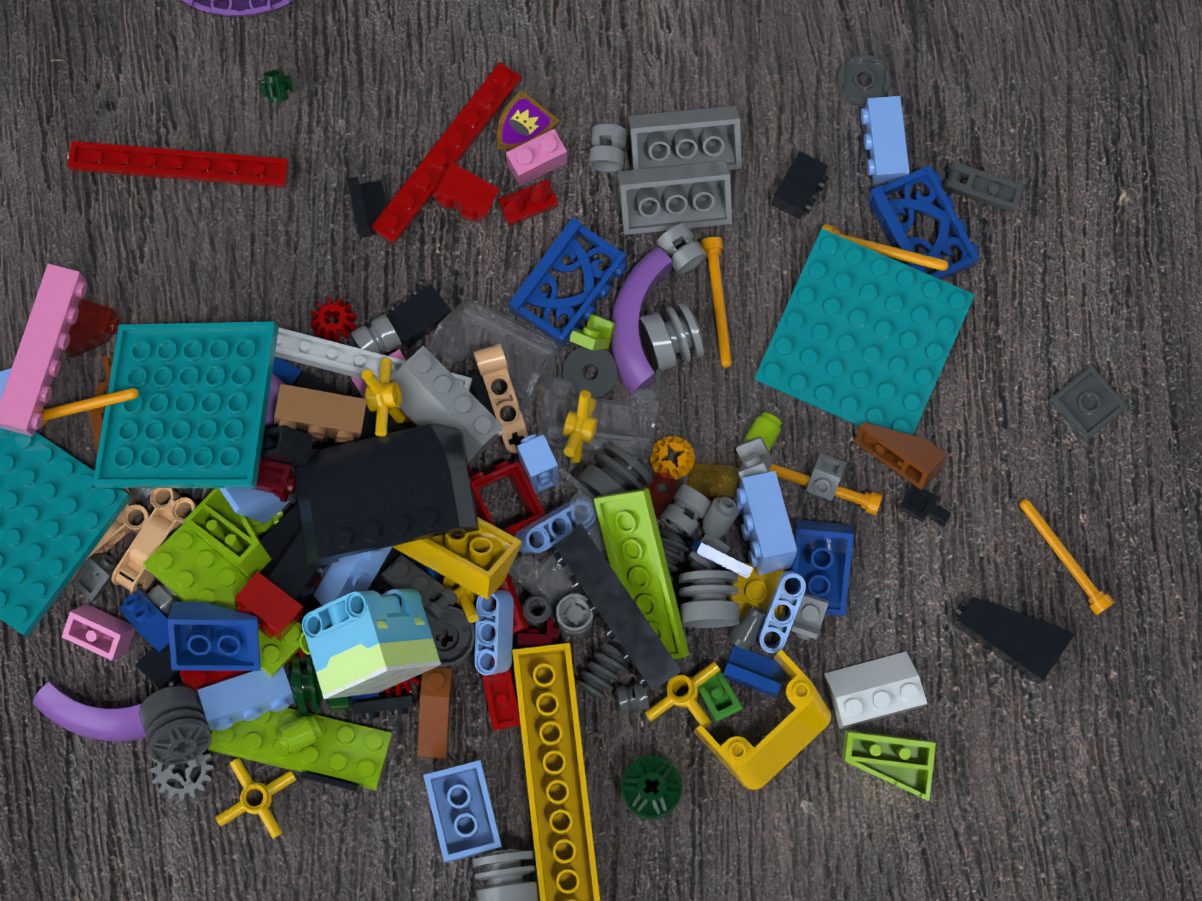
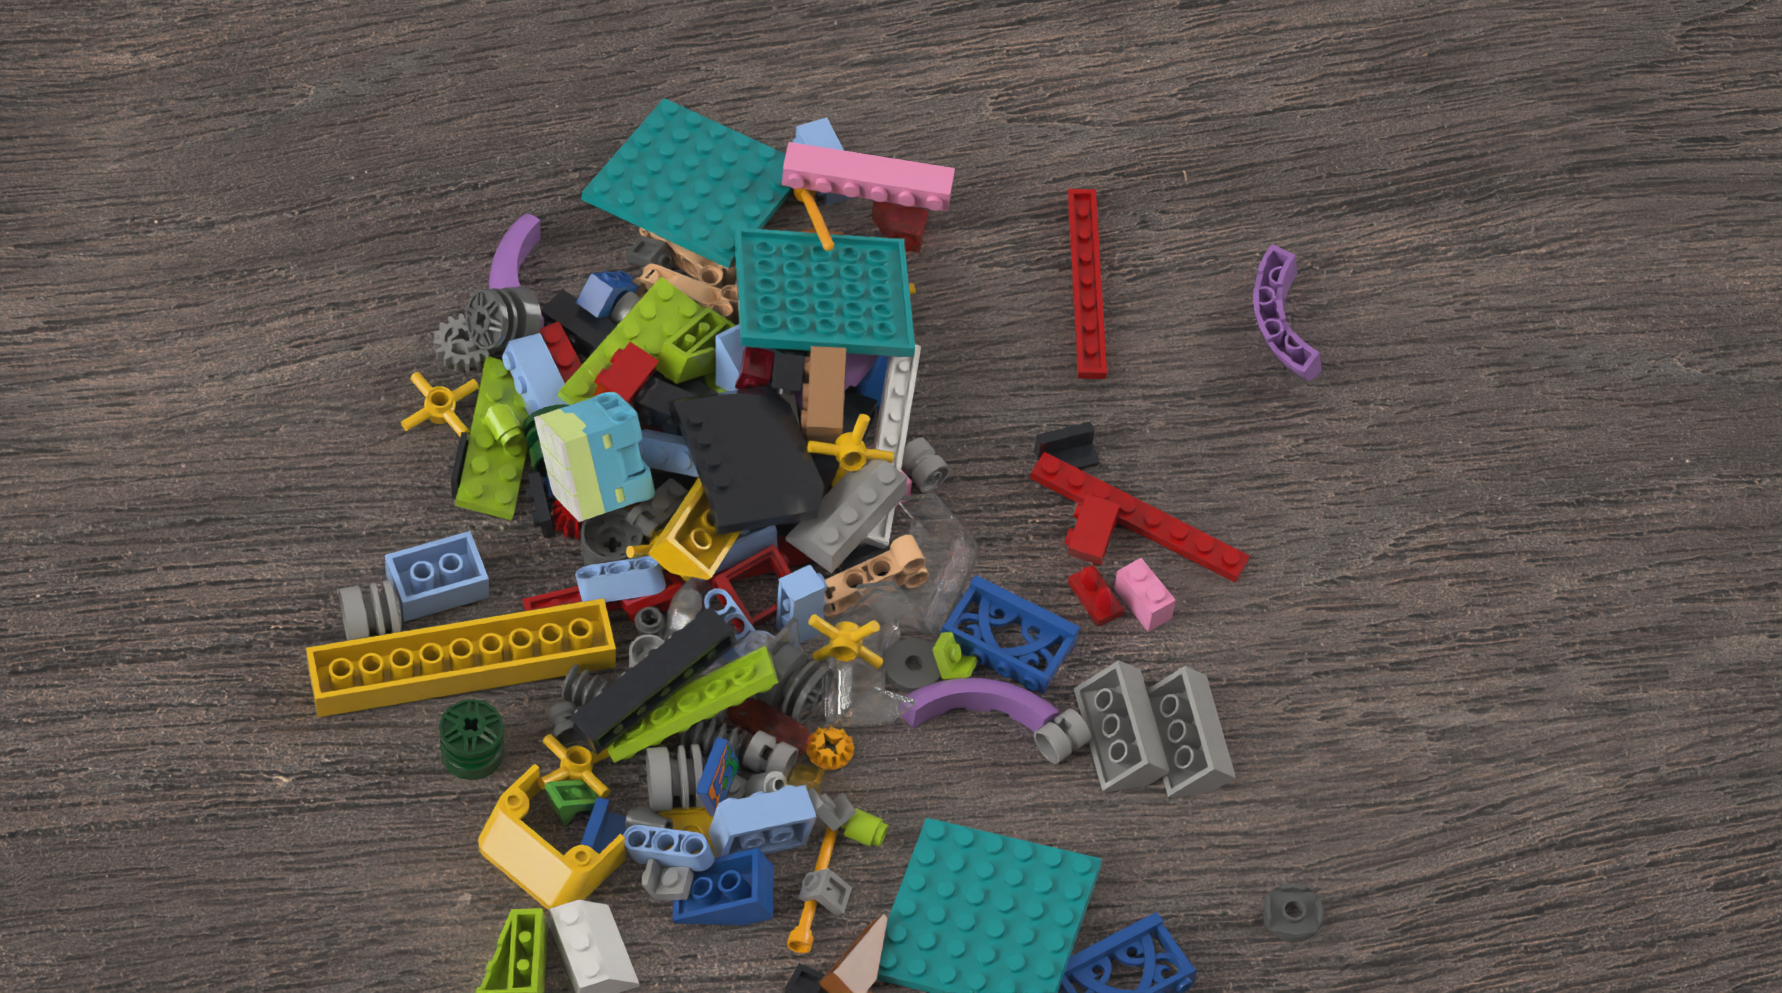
camera: 80 degrees right, 20 degrees down
bright pink brick [62,604,135,660] -> none
blue slope [167,602,261,671] -> none
dark green gear [259,70,293,103] -> none
red gear [310,297,357,343] -> none
black brick [386,284,452,348] -> none
dark orange slope [417,667,454,759] -> none
shield [496,89,560,149] -> none
dark red bracket [517,618,559,649] -> none
light grey wheel [589,124,627,173] -> none
light grey wheel [639,302,704,373] -> none
light orange piece [700,237,732,368] -> none
black brick [771,151,829,220] -> none
light orange piece [822,224,949,271] -> none
light blue brick [861,96,910,184] -> none

